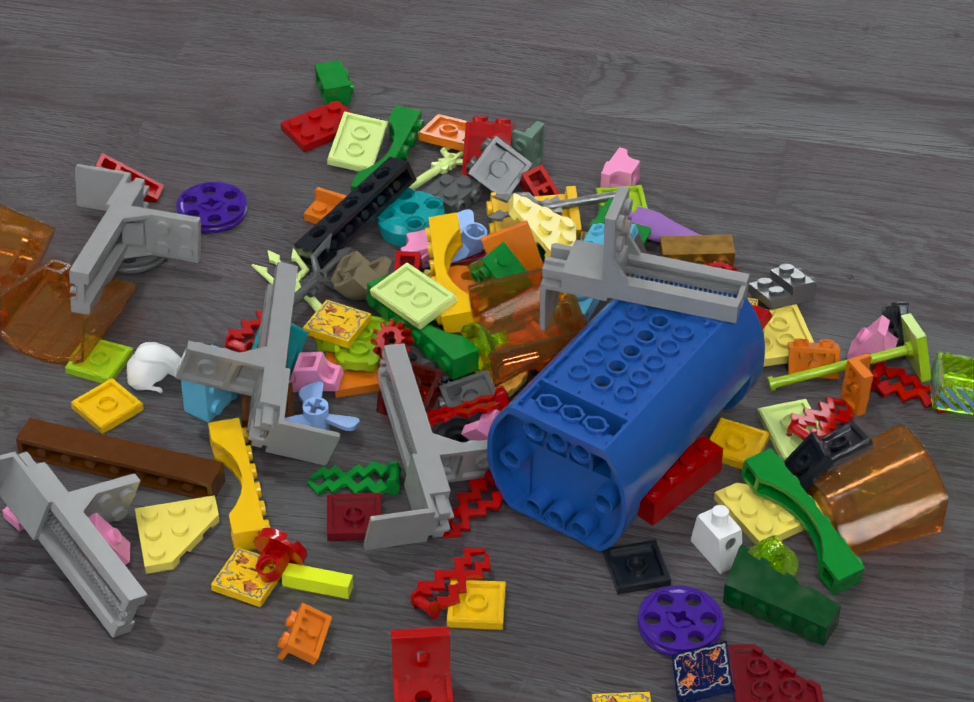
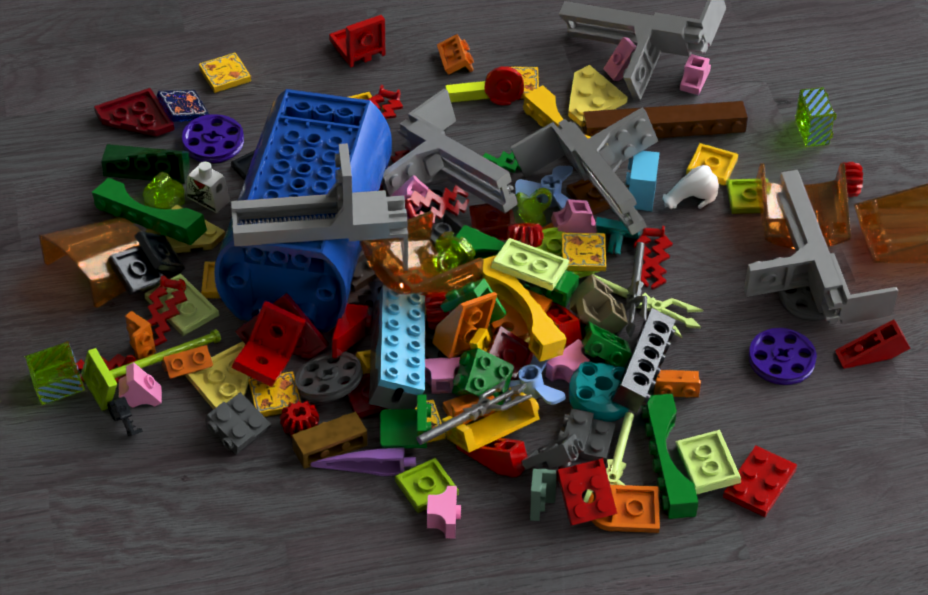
camera: 155 degrees right, 5 degrees up
green brick [315,60,354,105] -> none
dark red plate [327,493,381,541] -> none
light yellow plate [509,193,576,257] -> none
none -> clear neon green tile [515,188,552,227]
none -> green plate [582,321,632,368]

